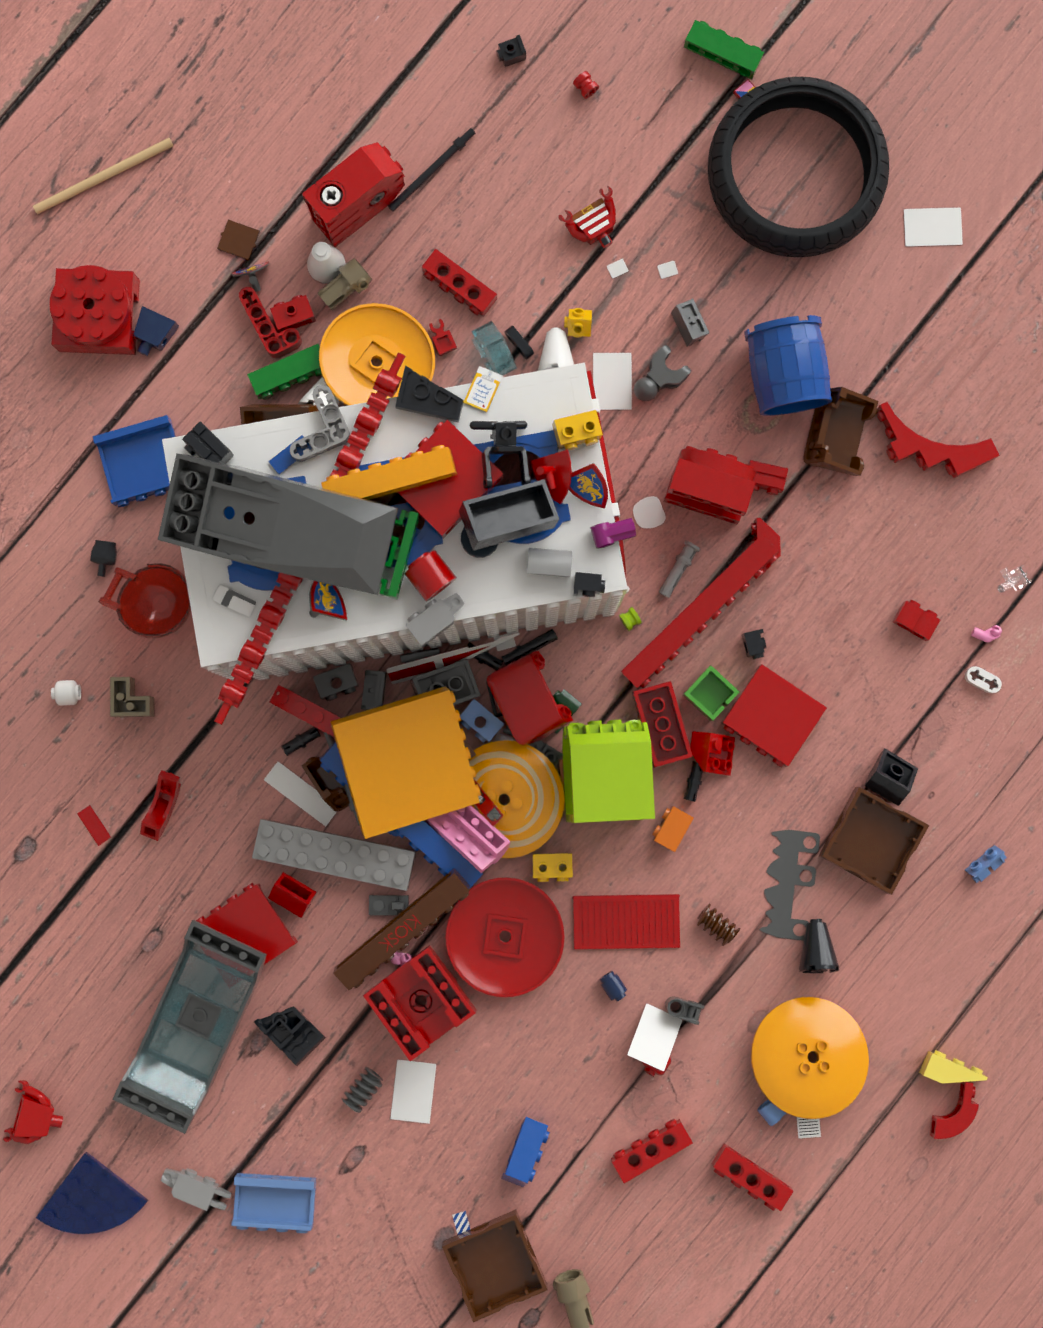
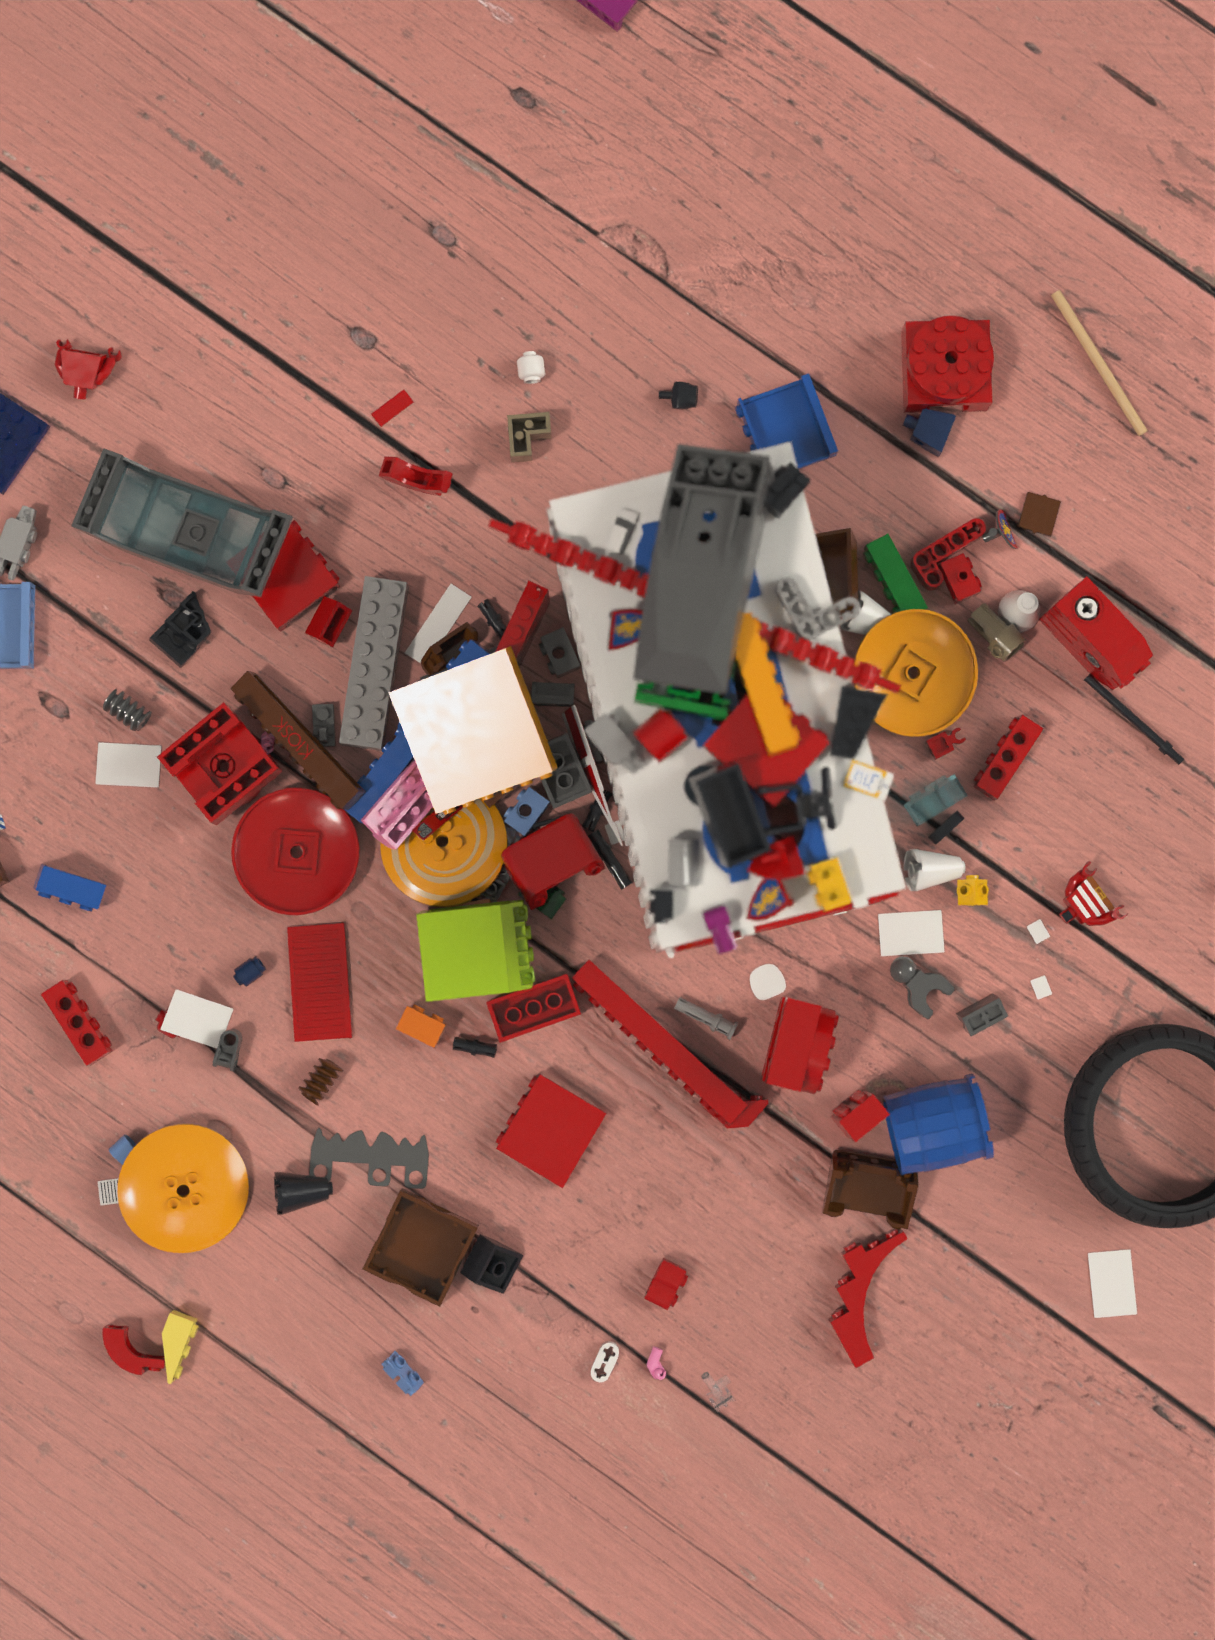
camera: 85 degrees right, 0 degrees up
clear red windscreen [98,563,191,638] -> none
blue sticker [268,435,312,474] -> none
yellow brick [533,853,573,882] -> none
lime wheel [619,607,642,631] -> none
bright green piece [683,665,739,721] -> none
red slope [690,731,735,776] -> none
red brick [711,1143,794,1211] -> none
black brick [742,629,766,660] -> none
red brick [748,460,788,495] -> none
none -> red brick [830,1090,890,1142]

